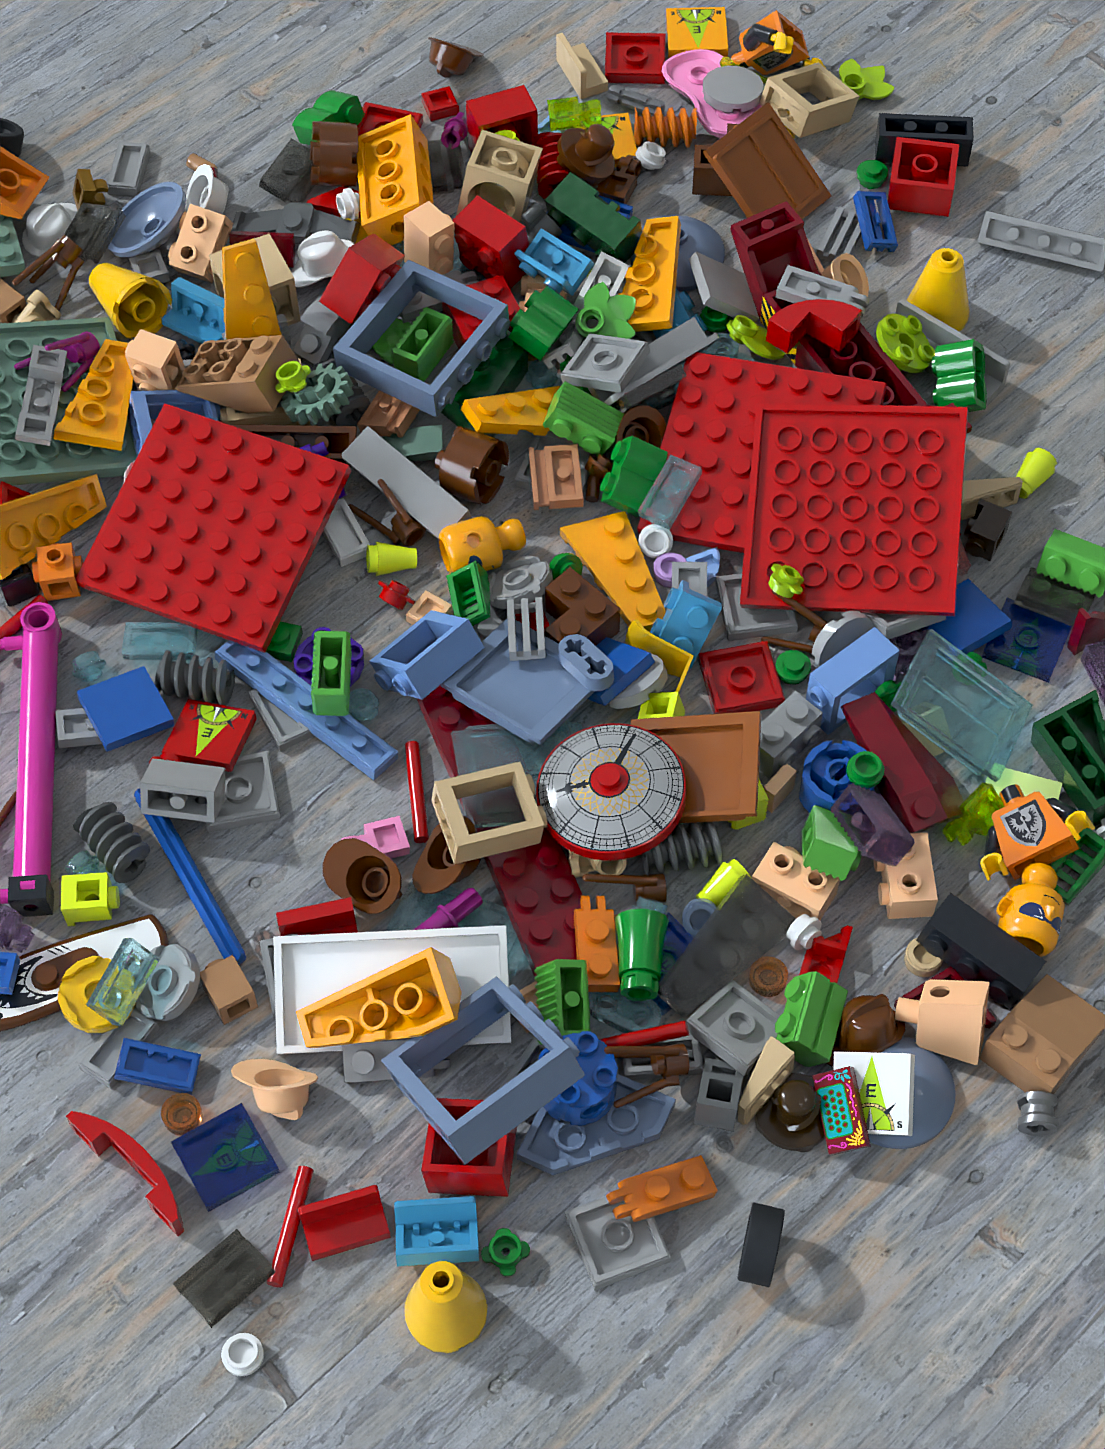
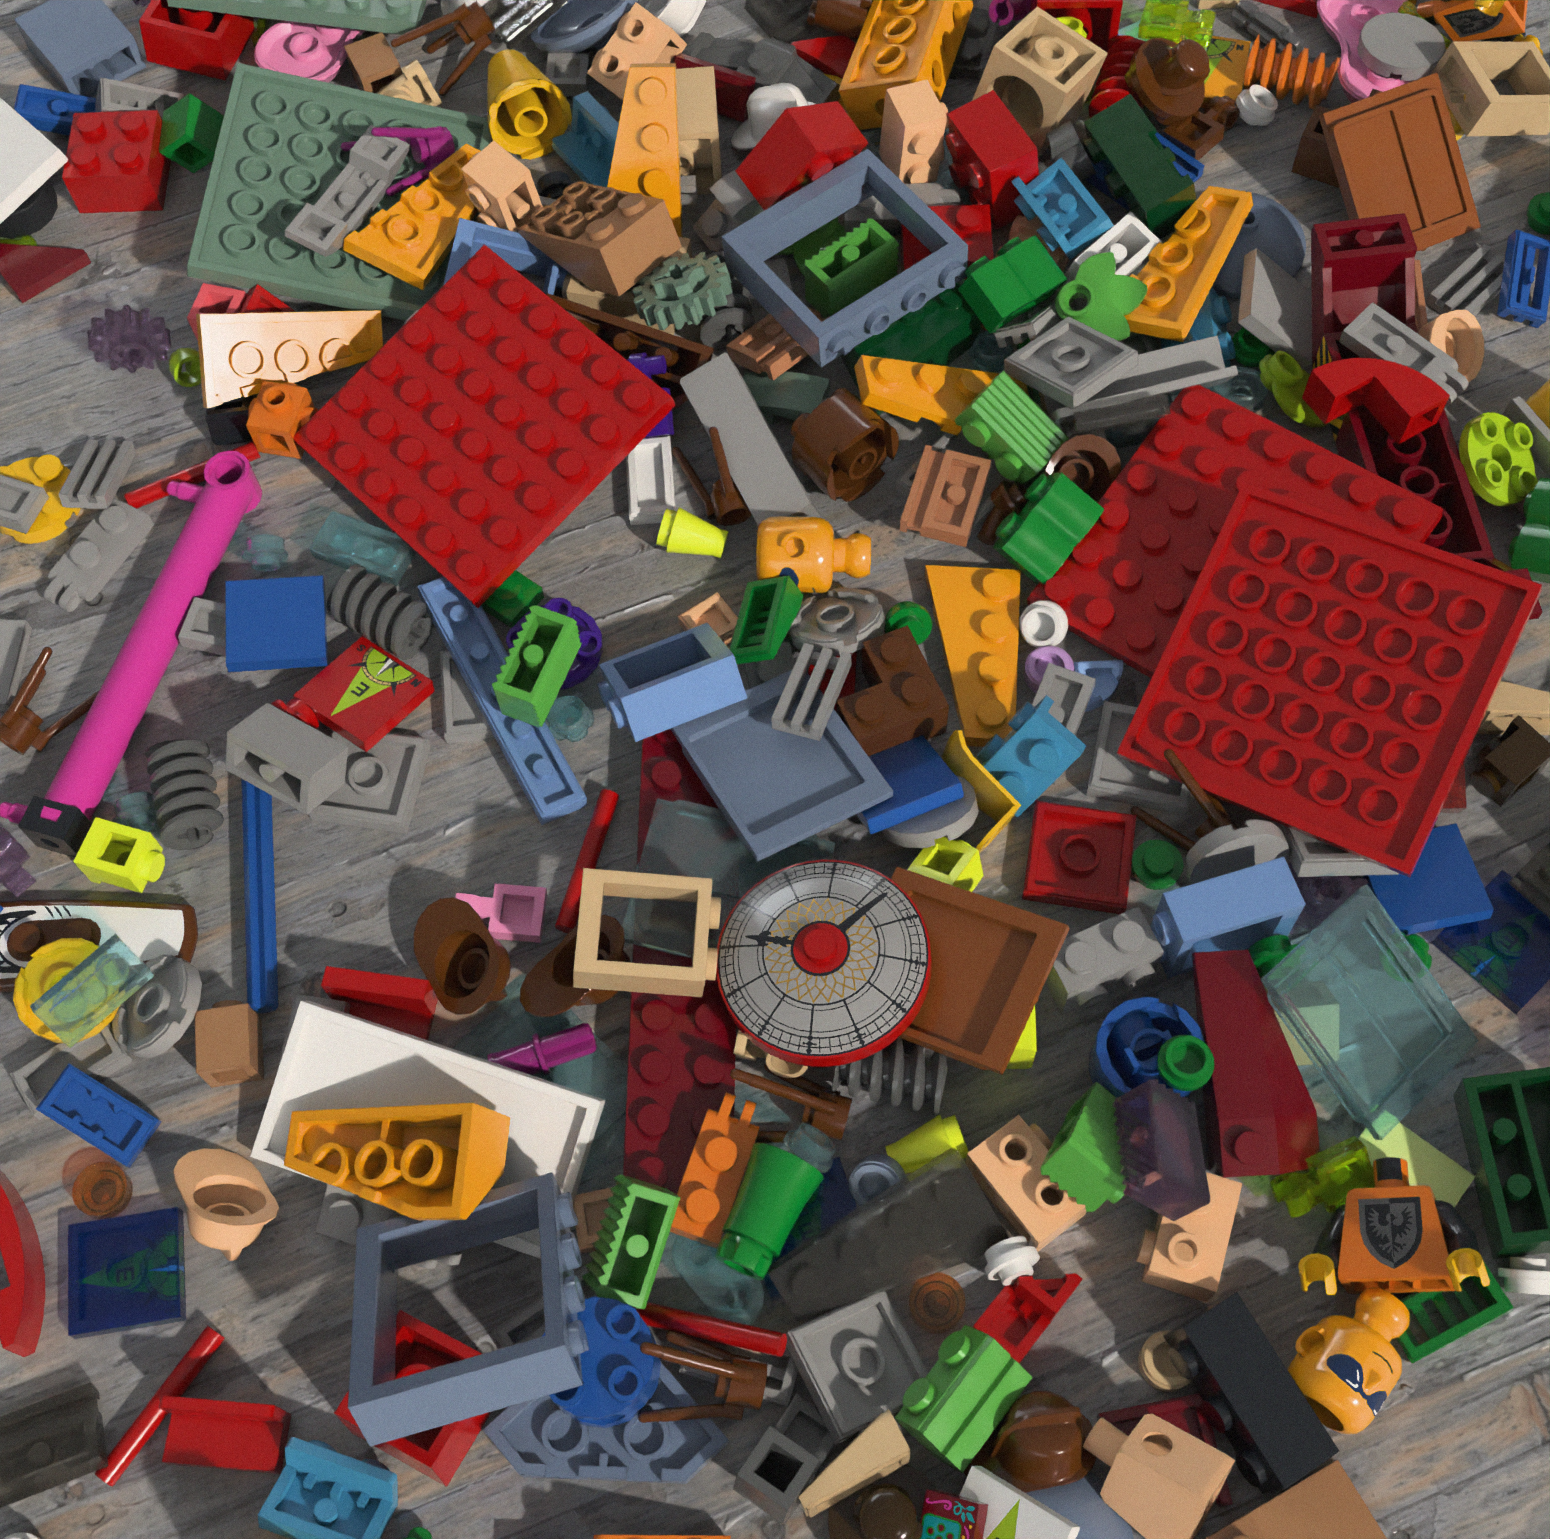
camera: 25 degrees right, 5 degrees up
lime plate [275,361,311,393] -> none
white plate [336,188,361,220] -> none
red plate [378,580,416,610] -> none
sand blue beam [558,634,614,691] -> none
clear light blue plate [638,454,702,530] -> none
light nougat tile [764,764,797,813] -> none
lime plate [768,564,804,598] -> none

